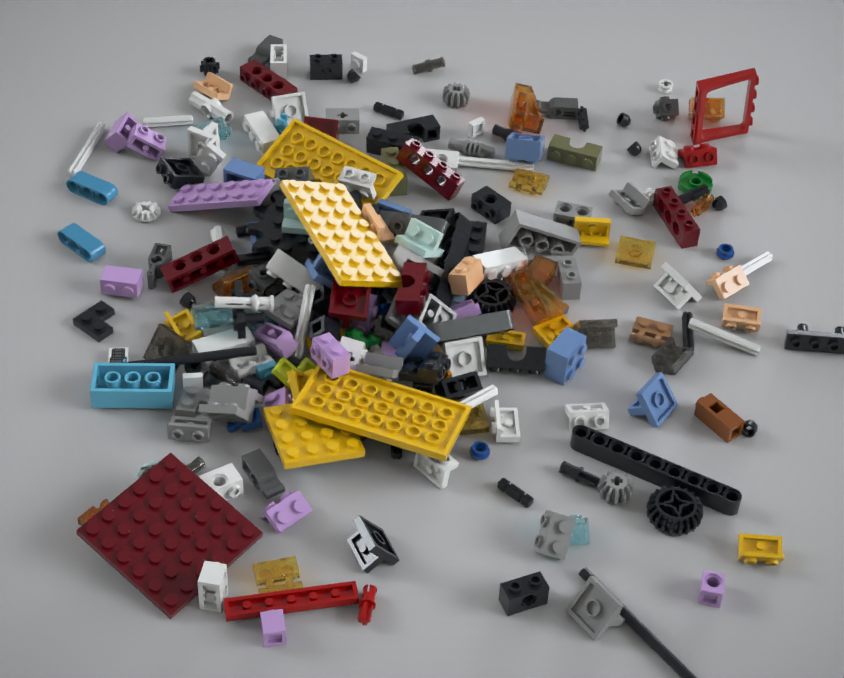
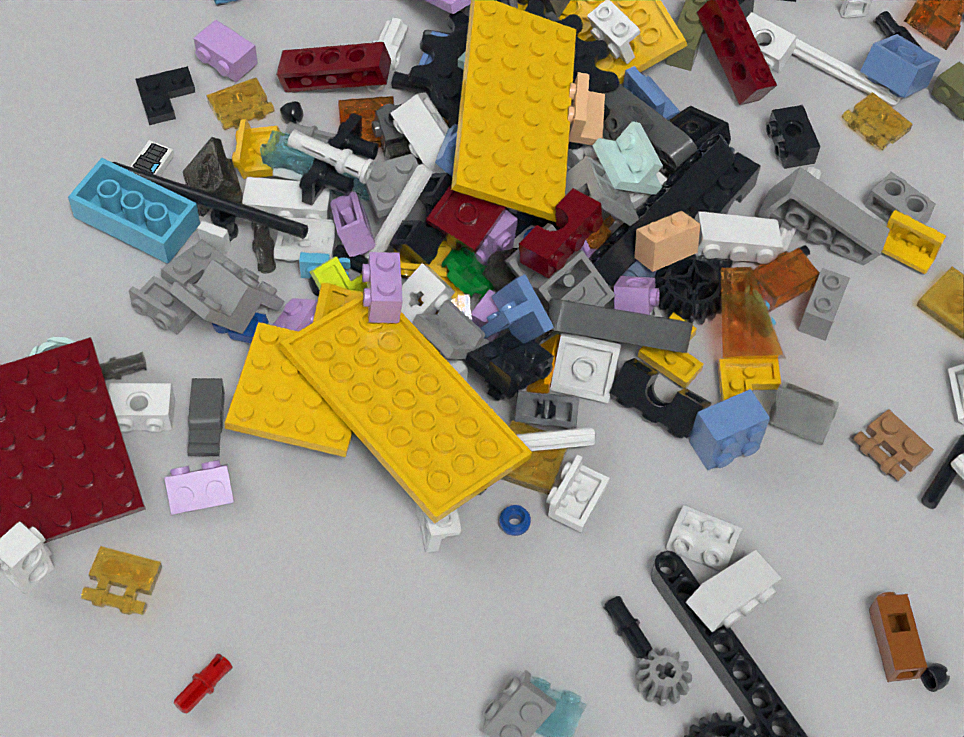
camera: 30 degrees right, 15 degrees up
dark grey piece [147,243,172,289] -> none
black hinge [203,370,220,387] -> none
red plate [223,581,359,622] -> none
black bush [244,374,269,396] -> none
lavender brick [260,609,287,647] -> none
black bracket [347,515,399,573] -> none
light grey hinge [448,138,495,159] -> none
black axle [497,478,534,508] -> none
medium blue bracket [627,372,678,428] -> none
clear smoke bracket [651,337,694,375] -> none
none -> clear yellow plate [206,77,275,130]
none -> white brick [686,550,782,632]

